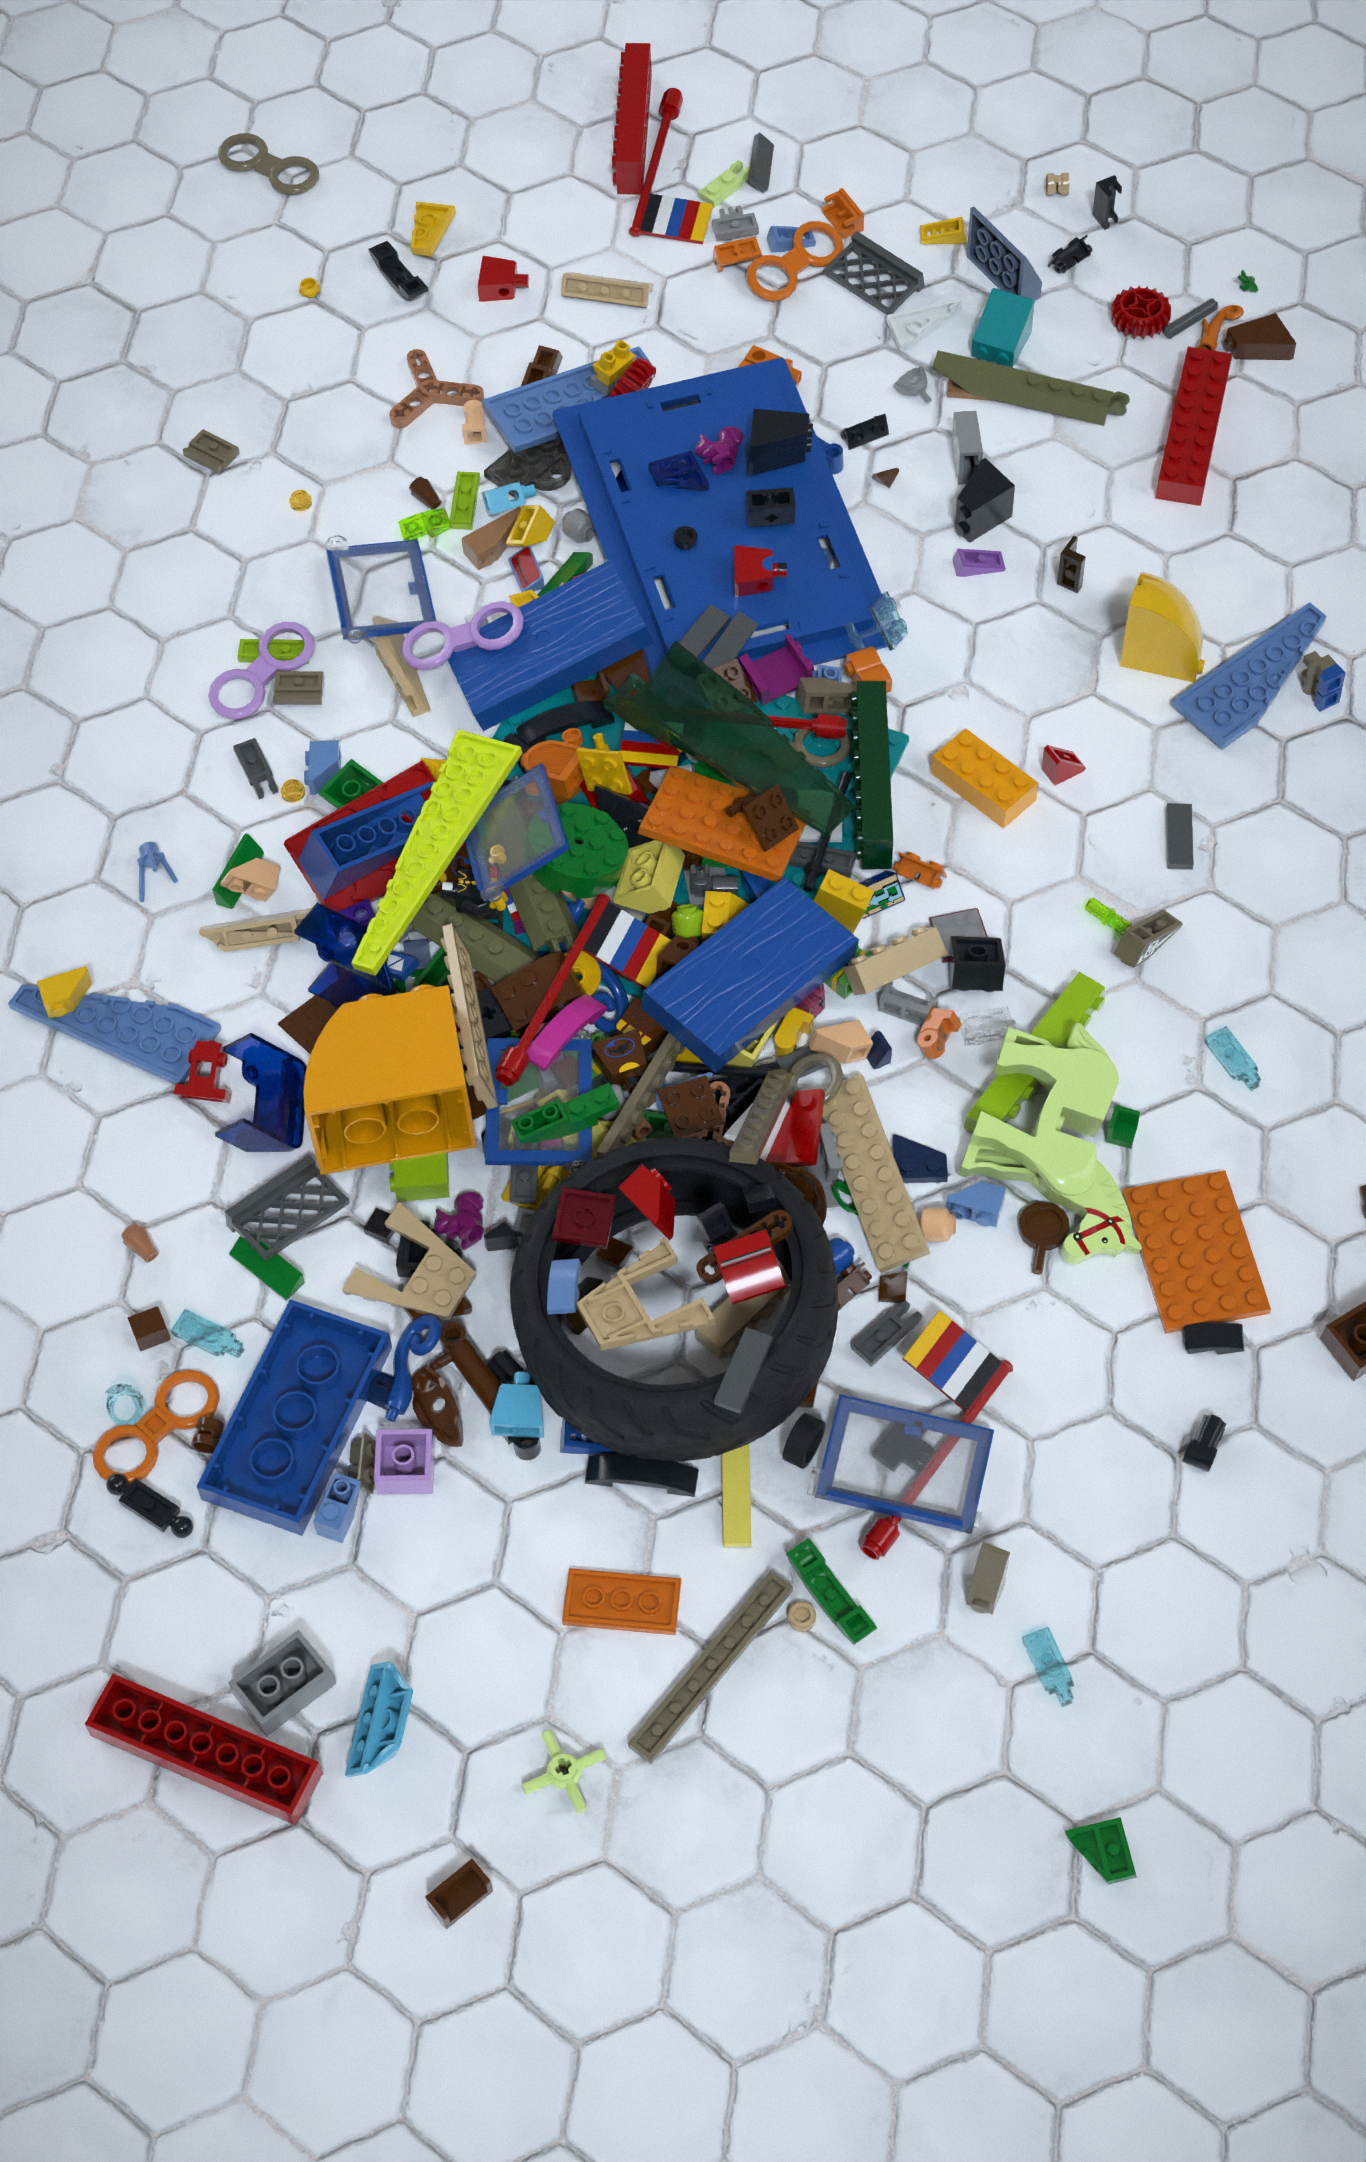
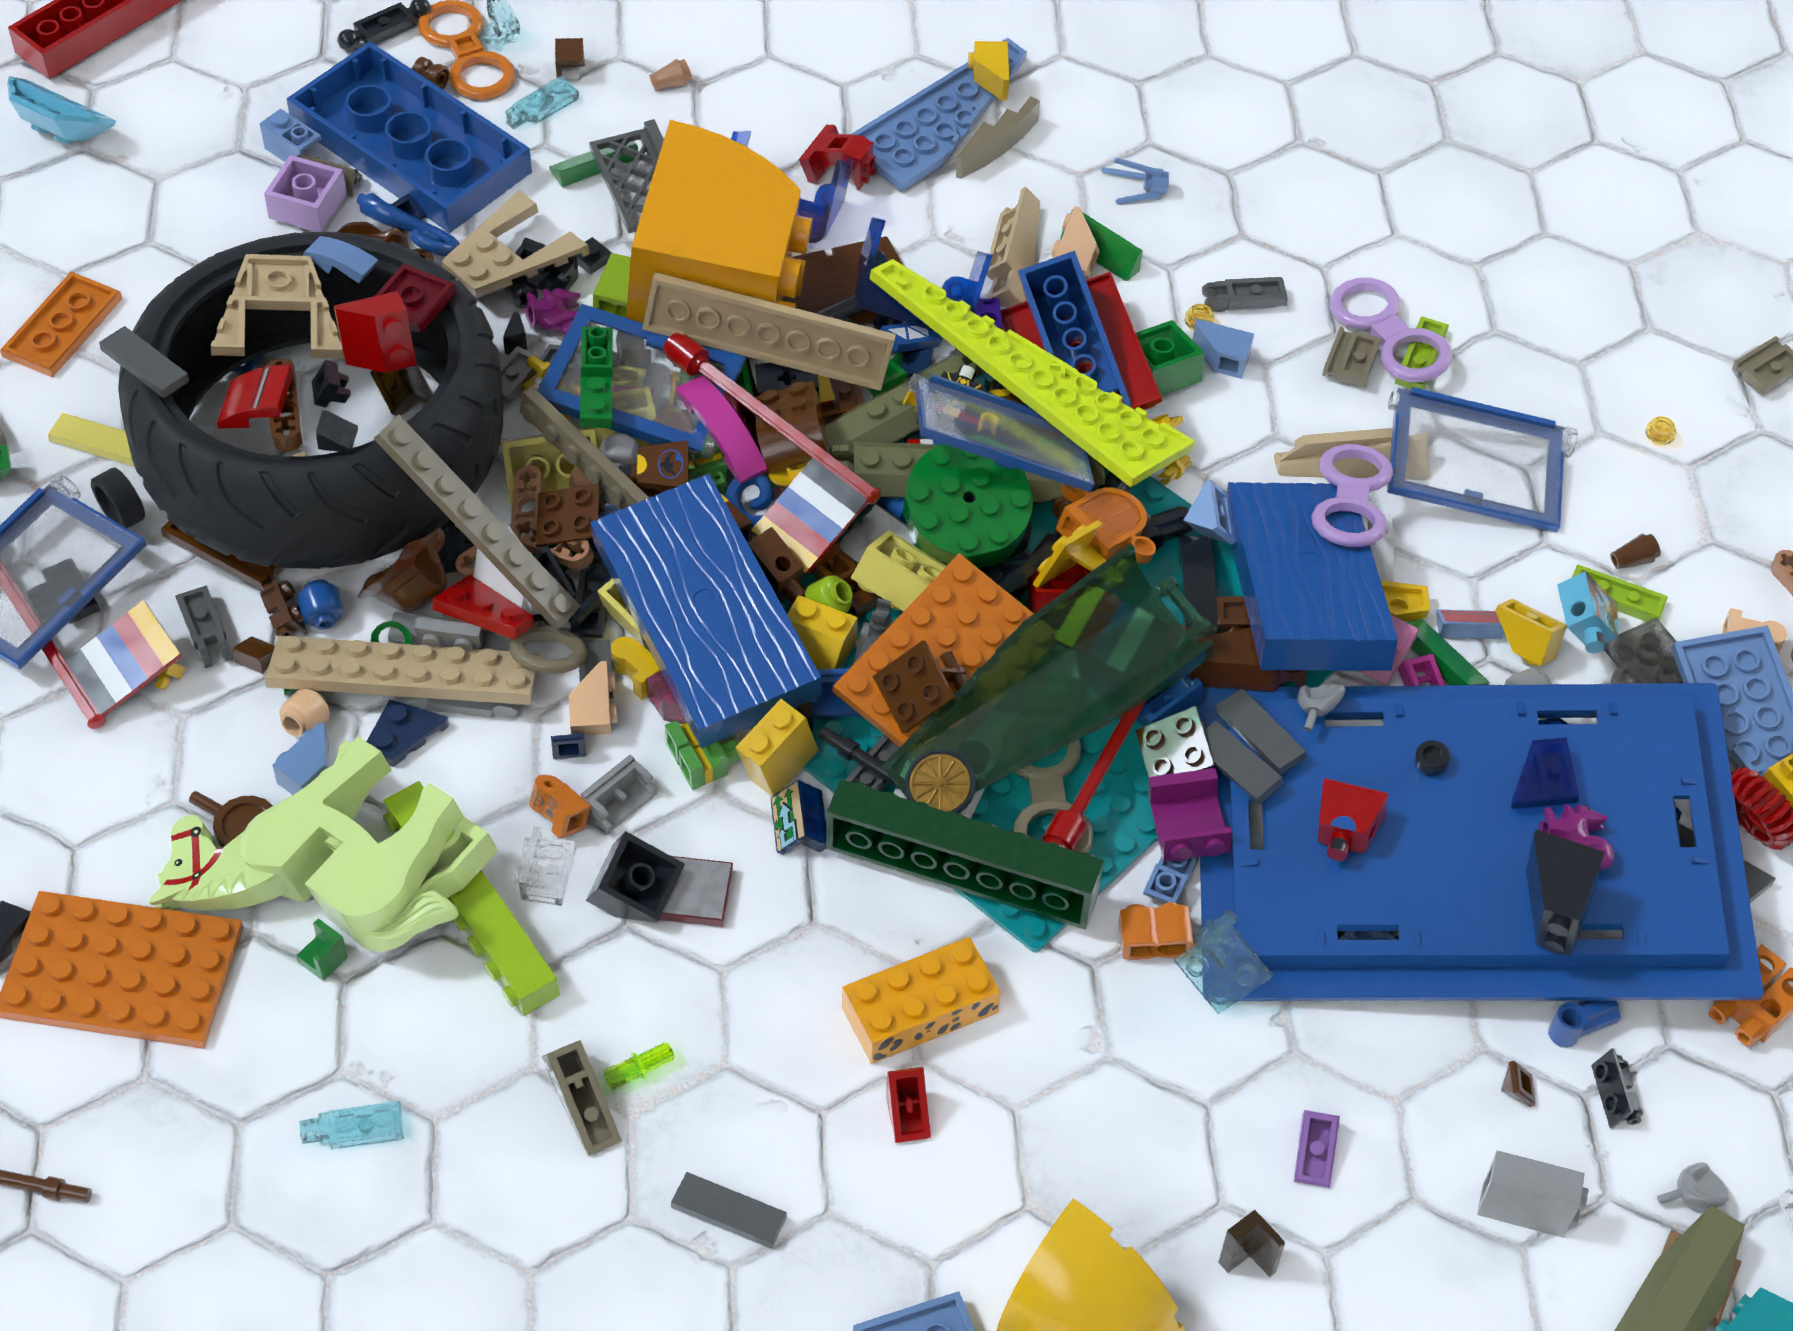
camera: 105 degrees right, 5 degrees down
light grey brick [228,1629,337,1737] -> none
clear neon green slope [398,508,452,541] -> none
medium nougat slope [461,506,521,571] -> none
black brick [746,487,796,527] -> none
dark tan slope [796,677,856,713] -> none
tan brick [843,925,947,996] -> none
orange hinge [894,852,947,889] -> none
black slope [955,458,1015,543] -> none
none -> pearl gold wheel [904,749,976,814]
none -> dark tan slope [956,96,1040,179]
none -> light blue slope [1183,479,1236,545]
none -> light grey piece [1297,684,1346,732]

